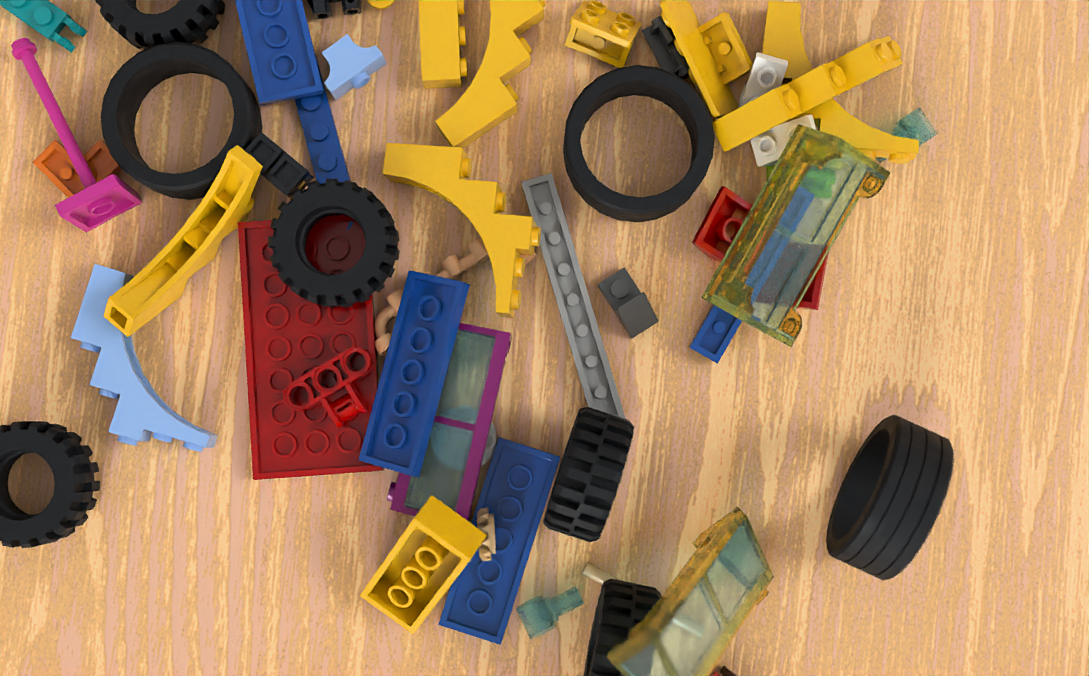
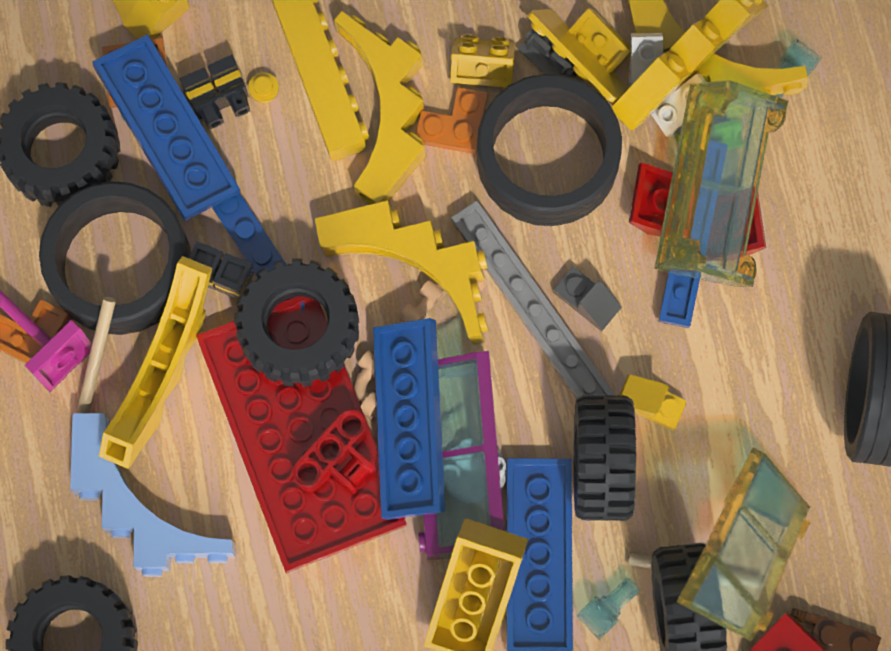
camera: 15 degrees left, 10 degrees down
light blue brick [322,34,387,100] -> none
tan gear [477,507,496,561] -> none
none -> tan bar [76,297,116,414]
none -> orange plate [416,87,488,154]
none -> yellow slope [619,374,687,431]

